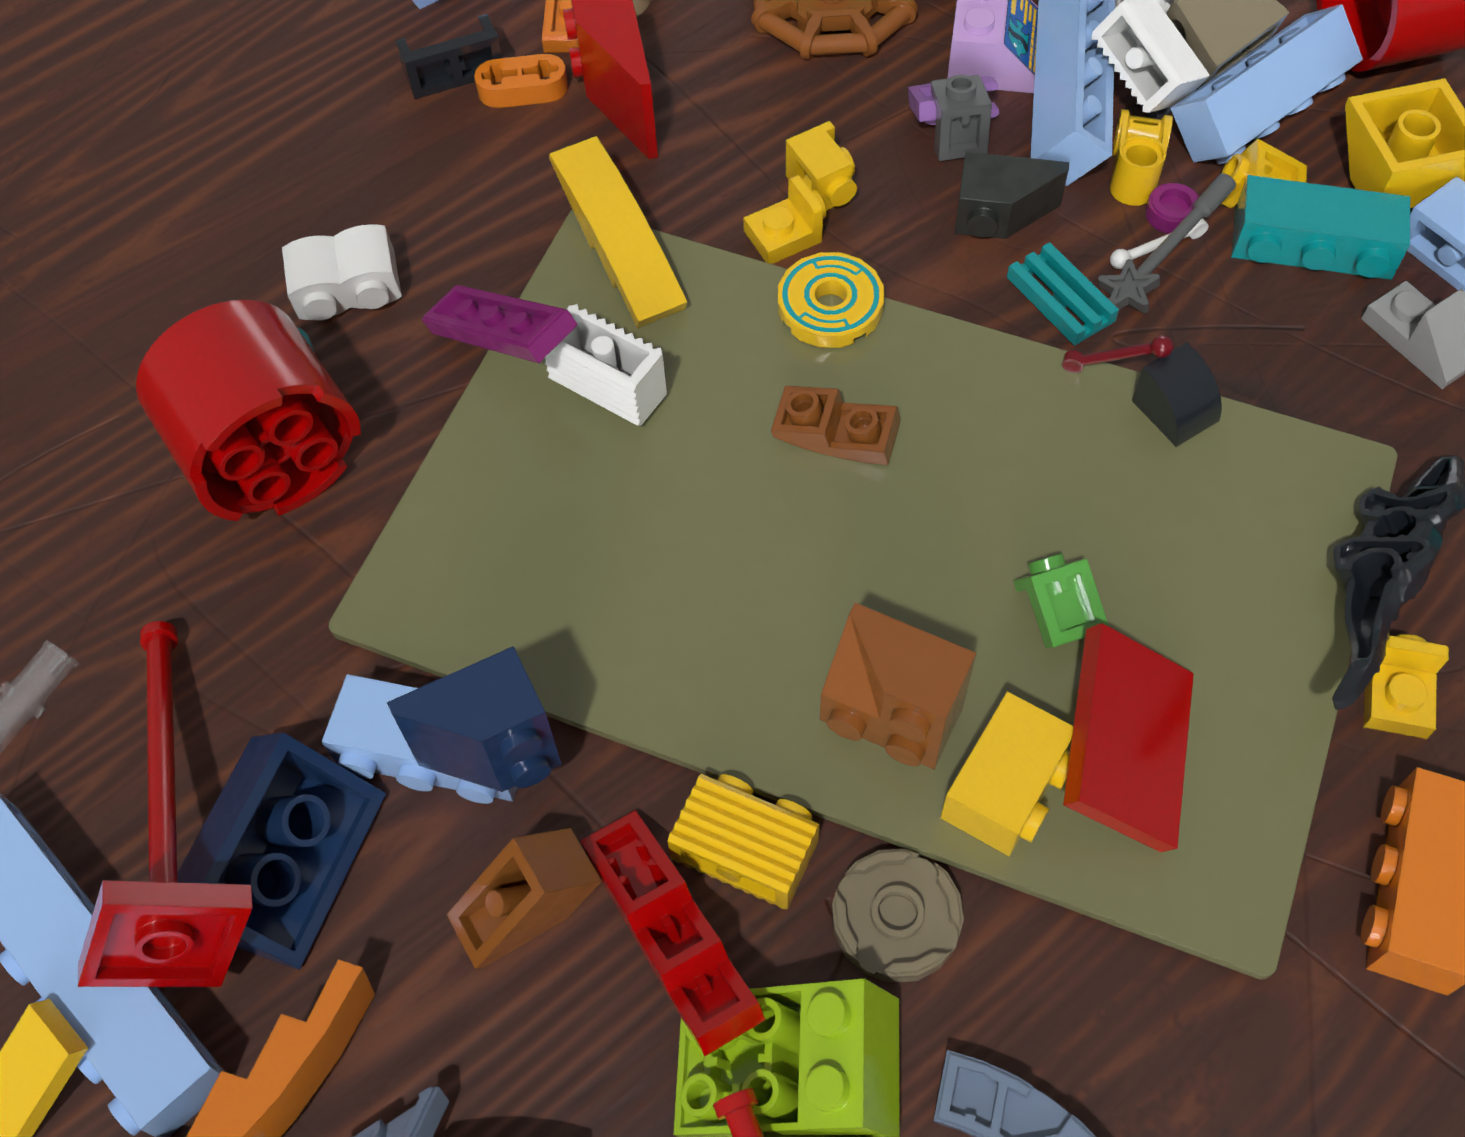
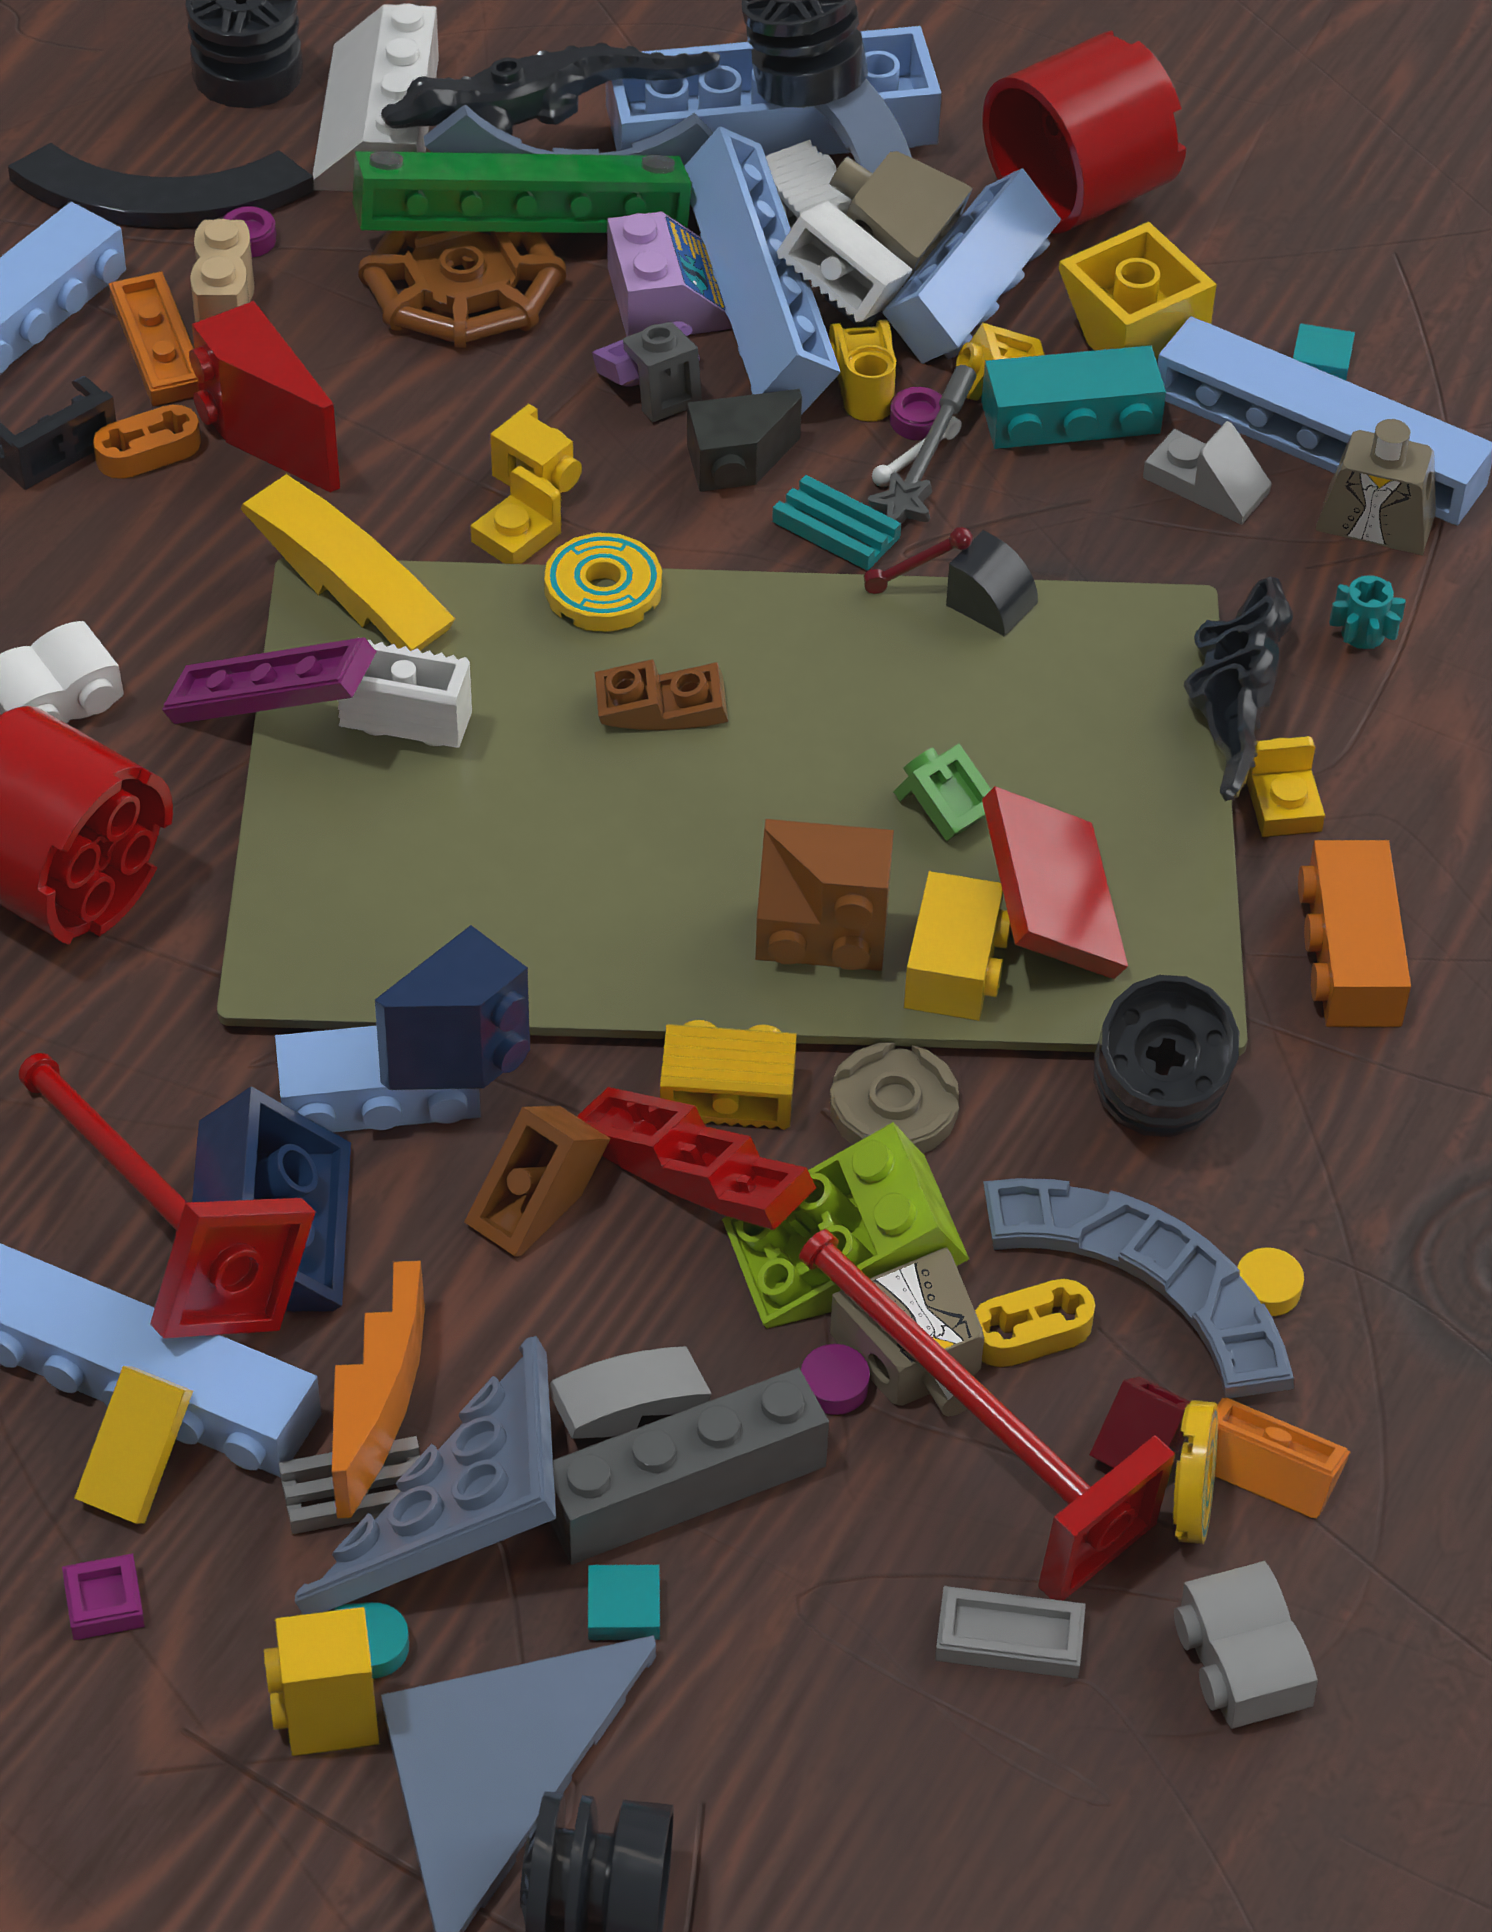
camera: 25 degrees left, 10 degrees down
none -> black wheel [1093,975,1240,1137]

